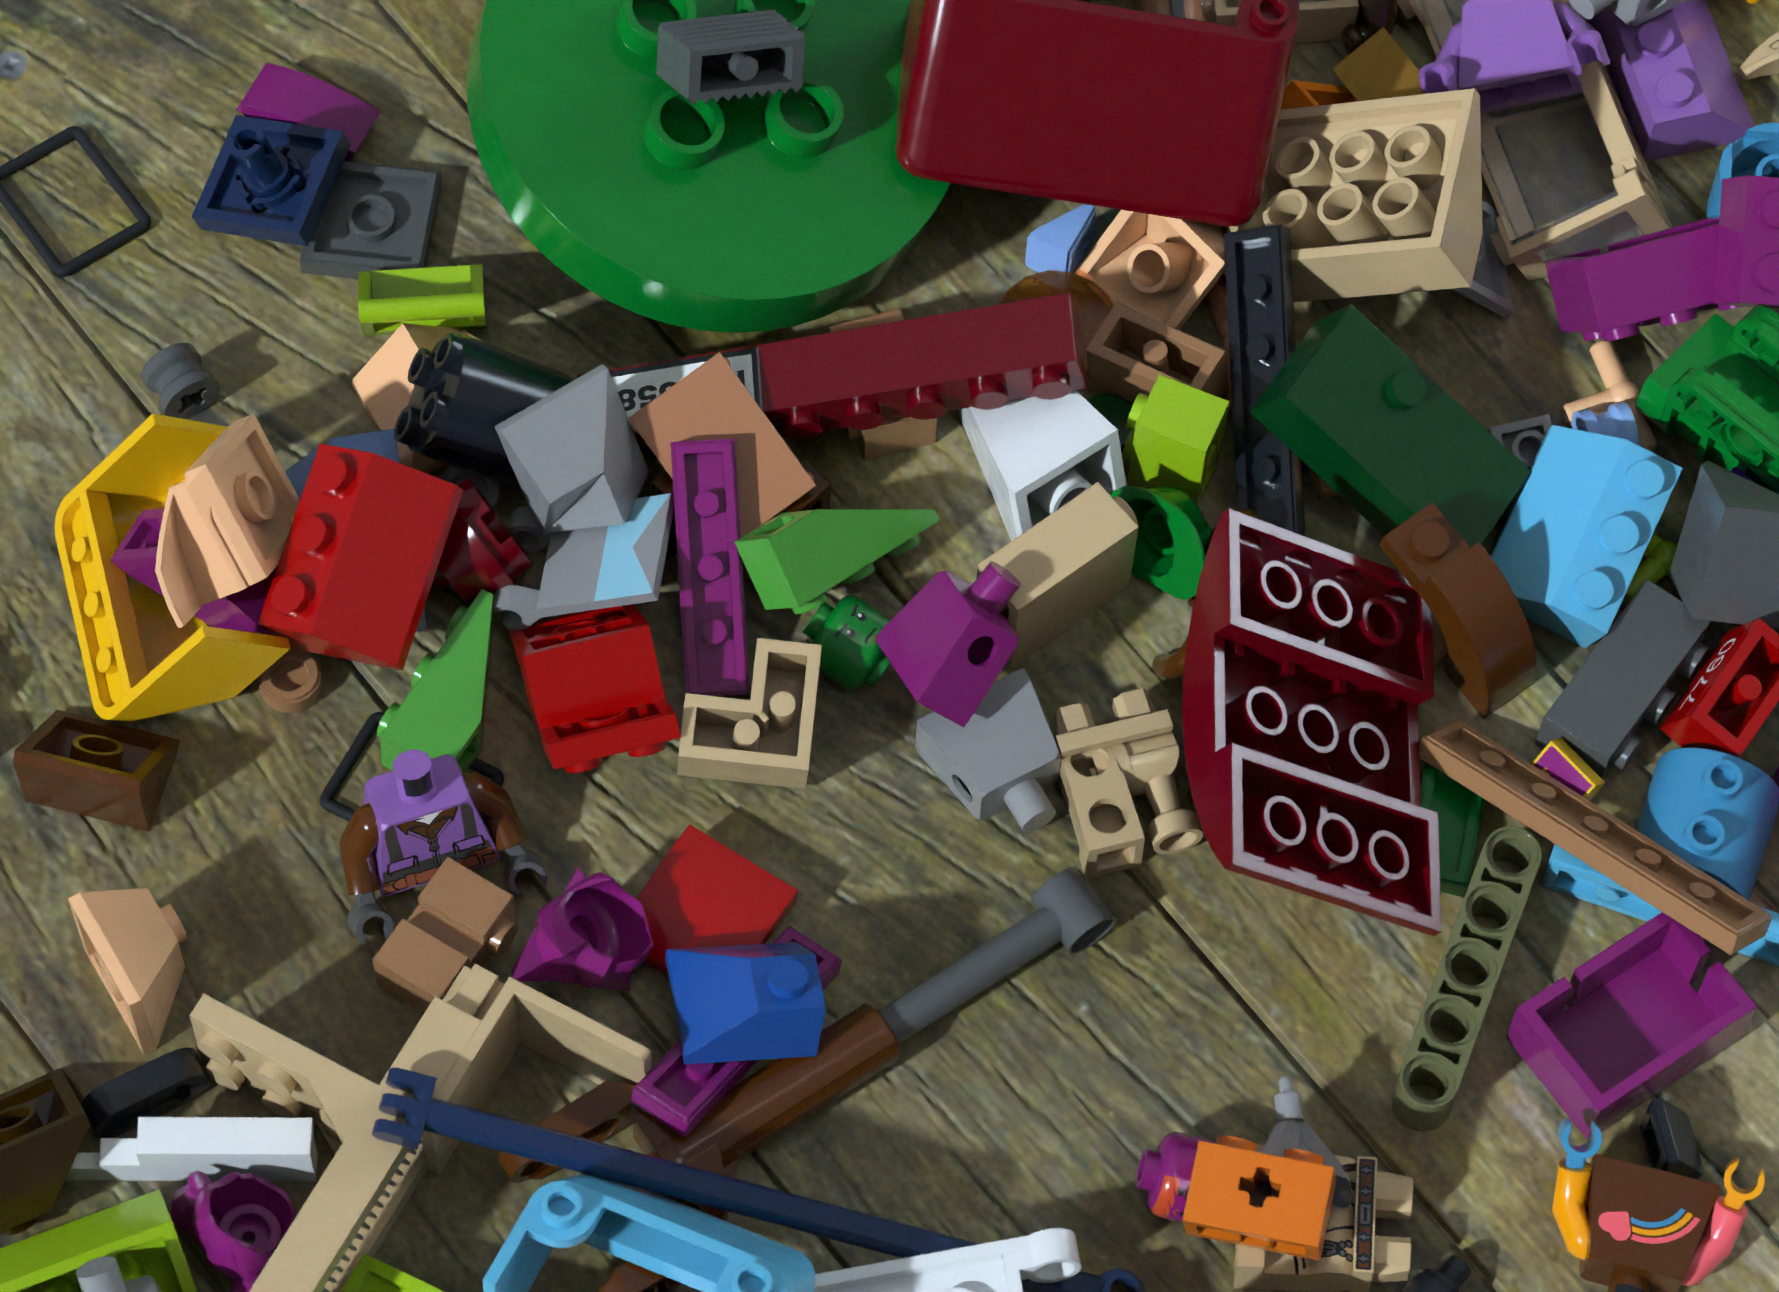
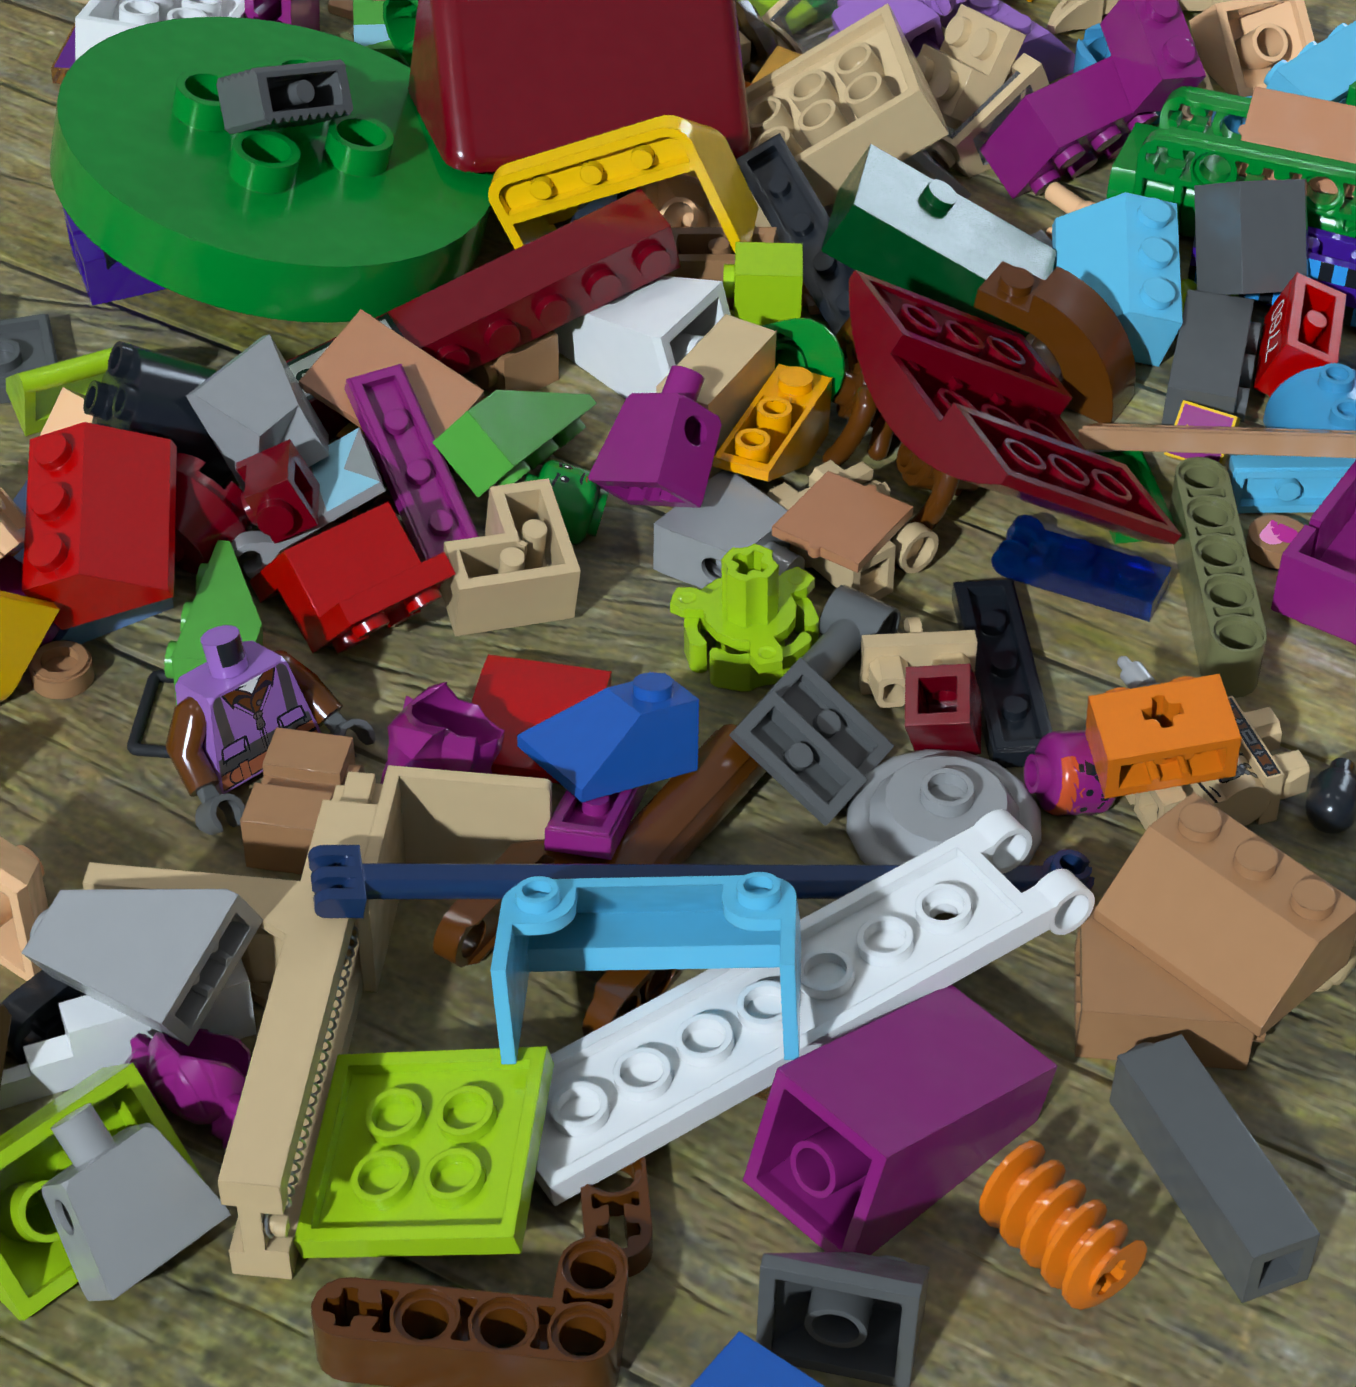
camera: 20 degrees left, 20 degrees down
none -> light grey slope [22,889,263,1046]
none -> dark red brick [236,439,320,544]
none -> yellow windscreen [488,115,758,253]
none -> lime piece [670,544,819,691]
none -> light orange slope [713,364,833,482]
none -> dark grey slope [729,657,894,826]
none -> nougat piece [772,471,913,573]
none -> light grey piece [846,749,1042,865]
none -> tan hips [859,617,978,708]
none -> dark red brick [905,663,982,755]
none -> tan plate [916,4,1026,131]
none -> black tile [952,579,1053,768]
none -> clear blue plate [991,515,1172,622]
none -> medium nougat tile [1246,514,1303,569]

